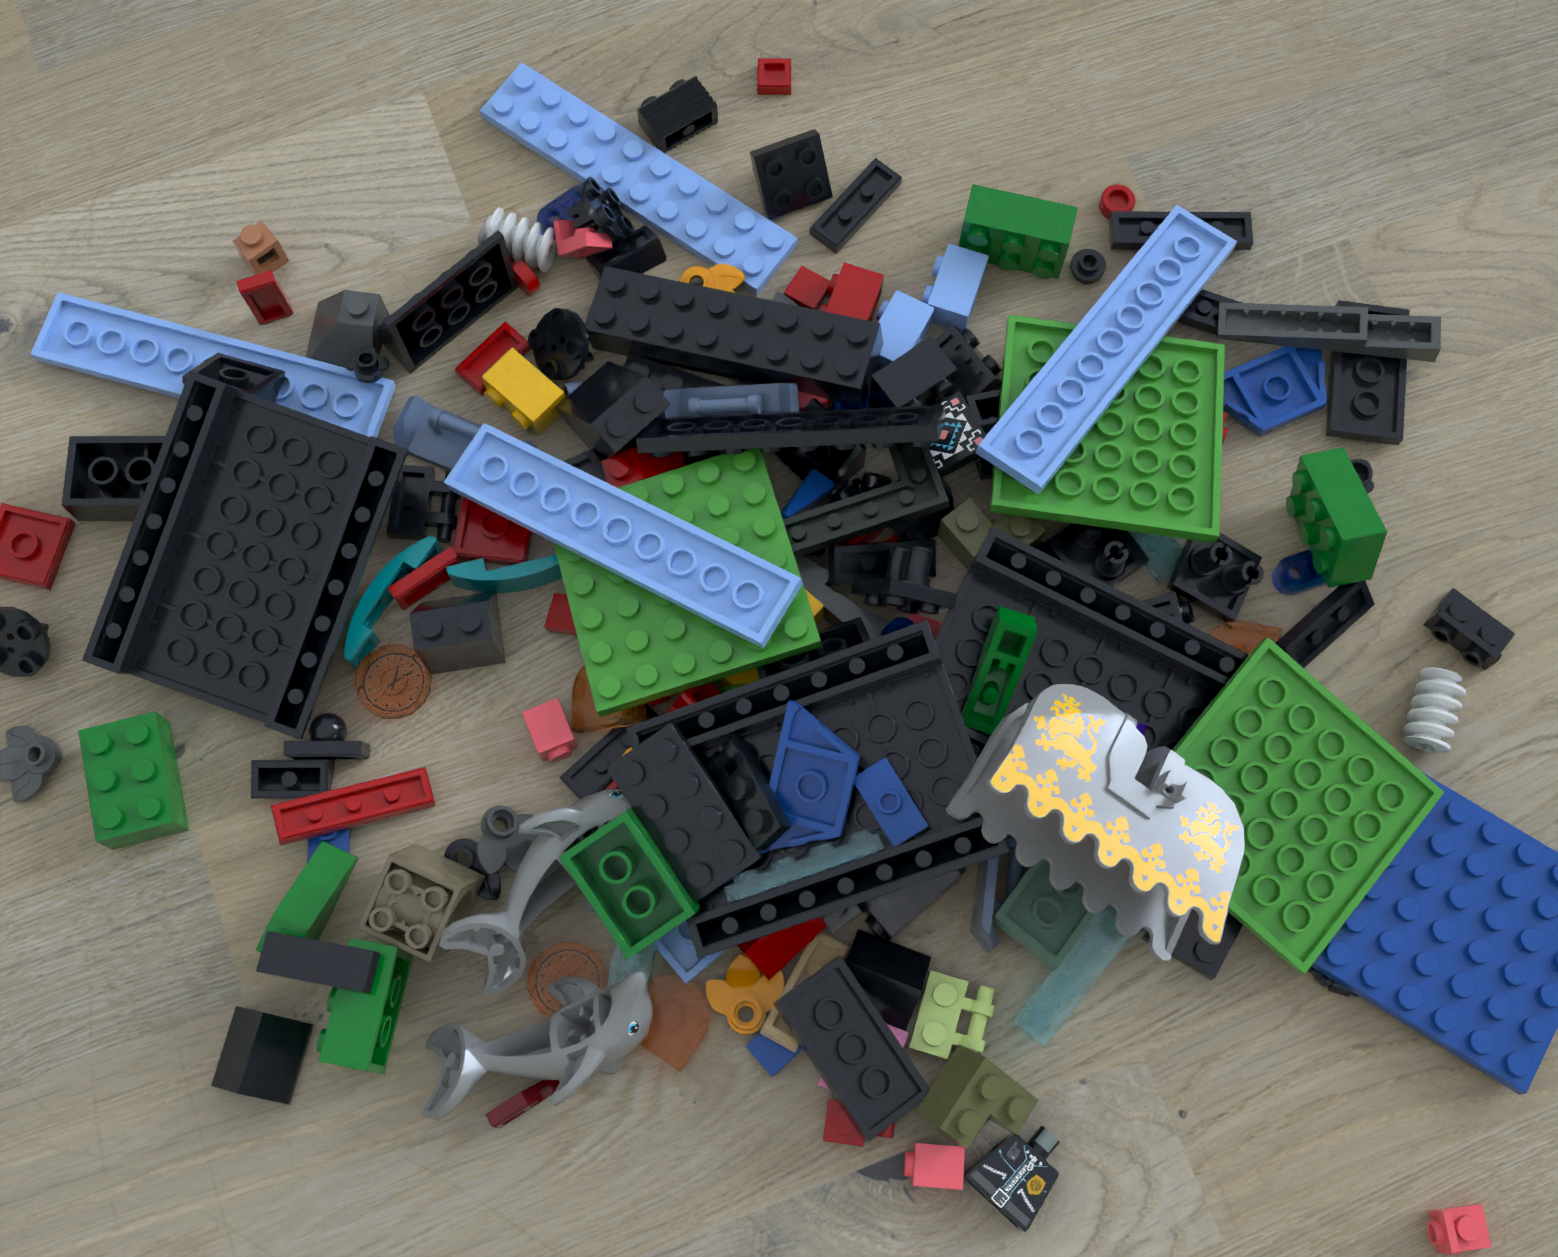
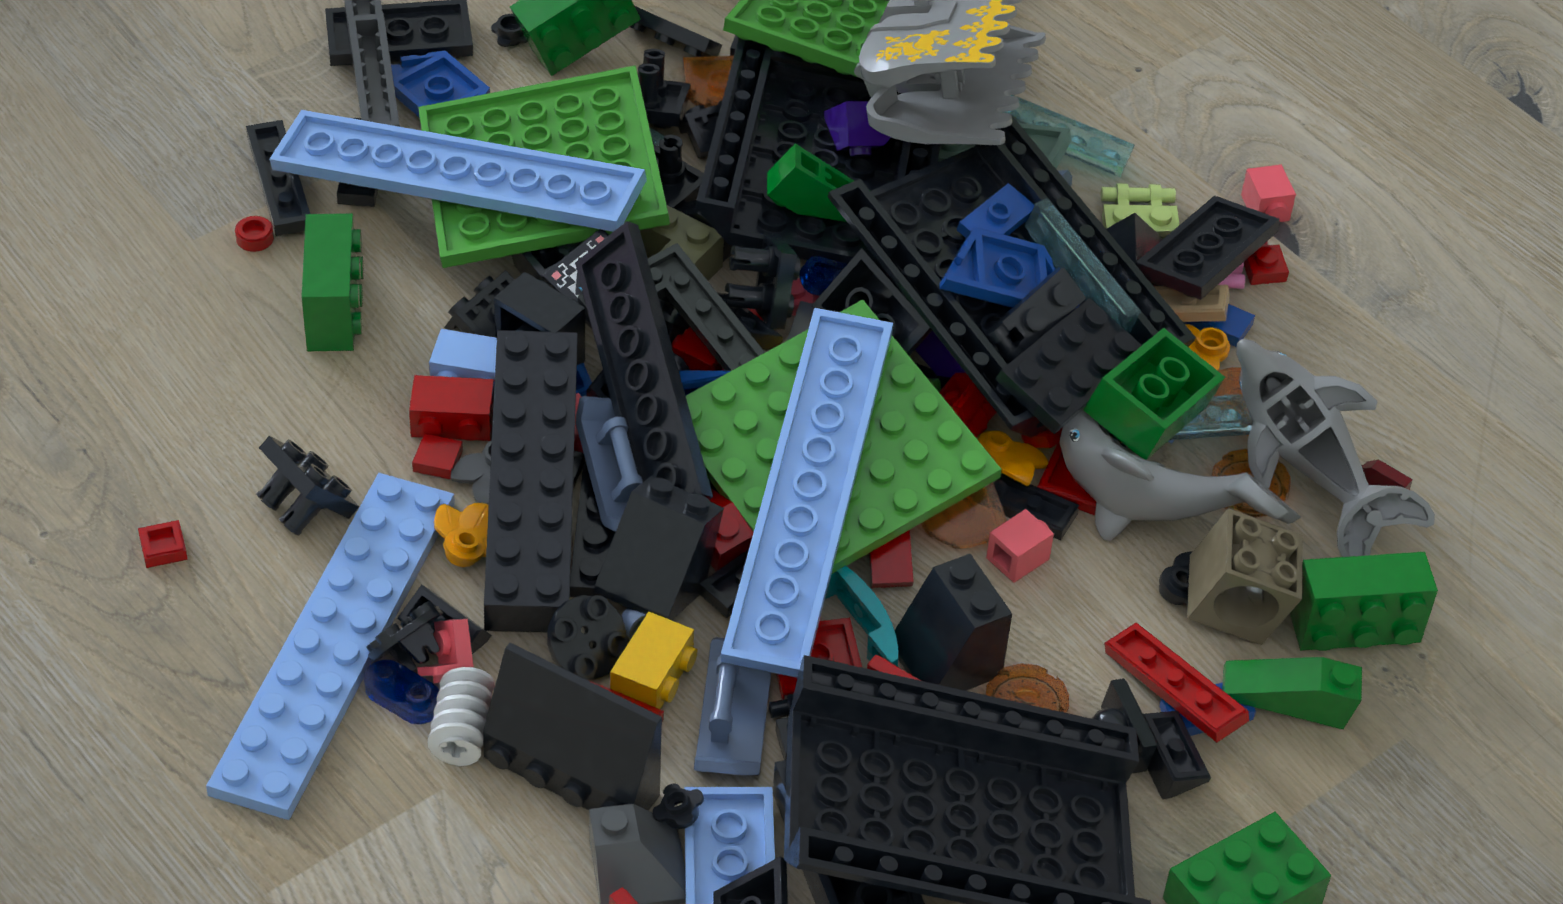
camera: 110 degrees left, 25 degrees down
black slope [211,1006,314,1105] -> none
black tile [256,931,381,994] -> none
dark grey plate [476,805,538,875] -> none
black brick [637,76,718,153] -> none
black tile [810,158,902,254] -> none
olive brick [914,1044,1039,1149] -> none
light blue brick [922,243,989,331] -> none
torso [963,1126,1060,1232] -> none
clear blue plate [1272,549,1326,596] -> none

